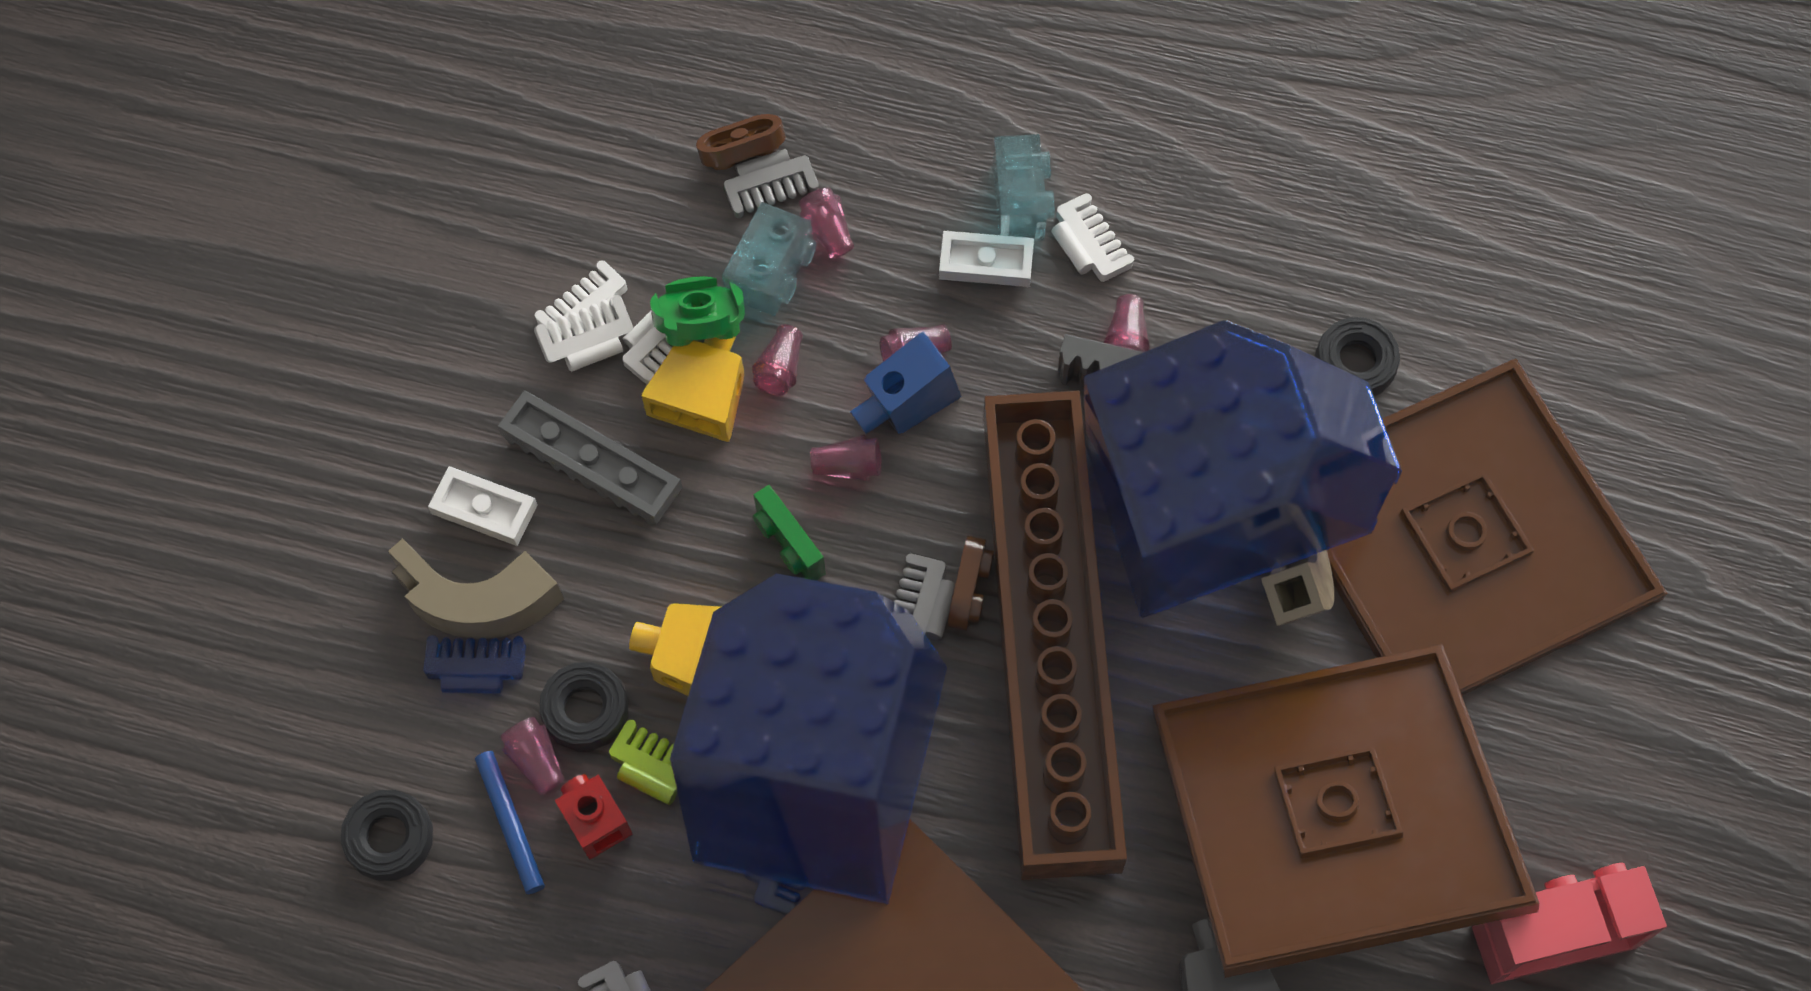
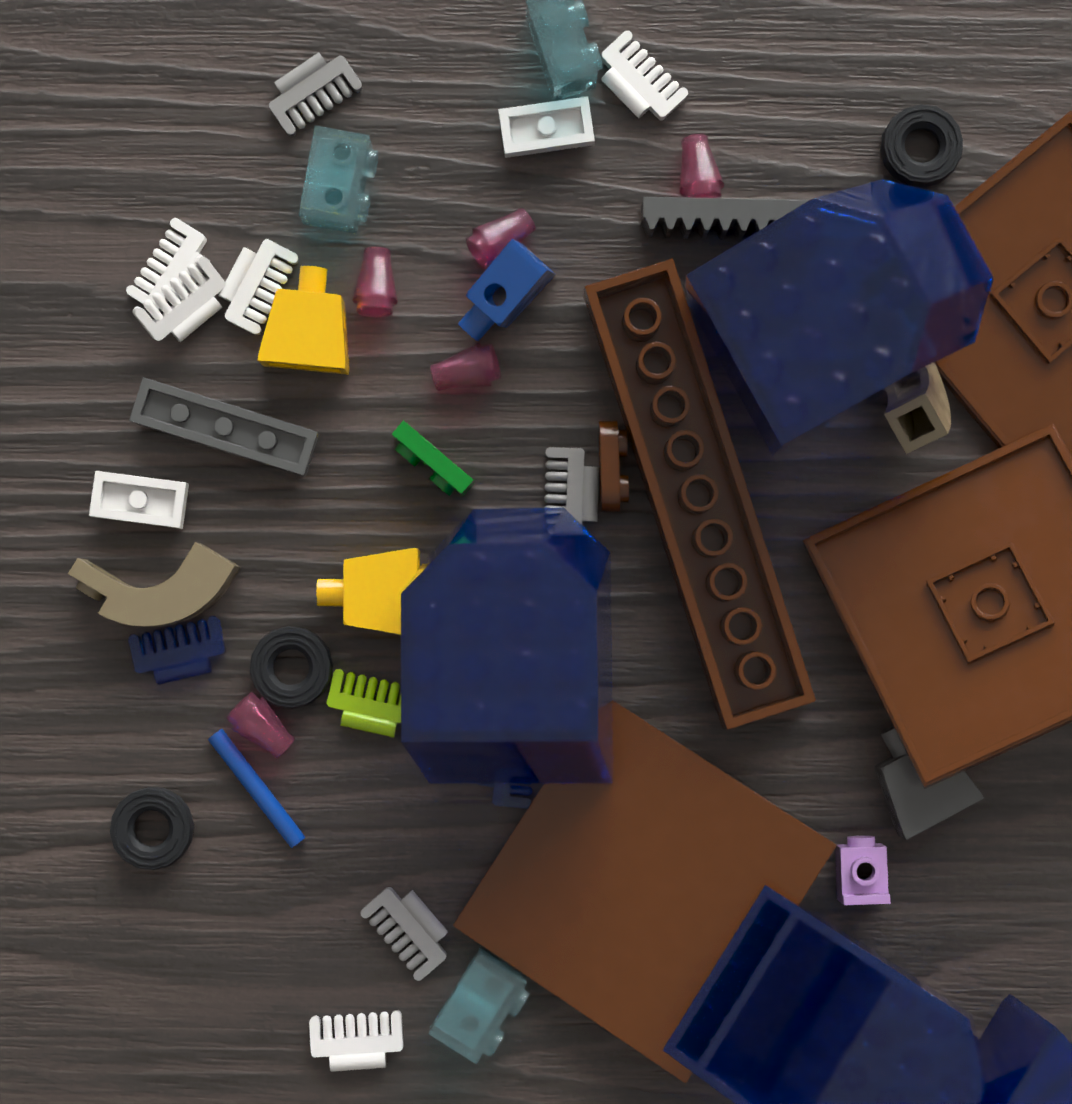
camera: 20 degrees left, 20 degrees up
red brick [554,774,633,860] -> none
green plate [650,276,745,346] -> none
reddish brown plate [696,114,786,170] -> none
clear pink cone [799,188,854,259] -> none

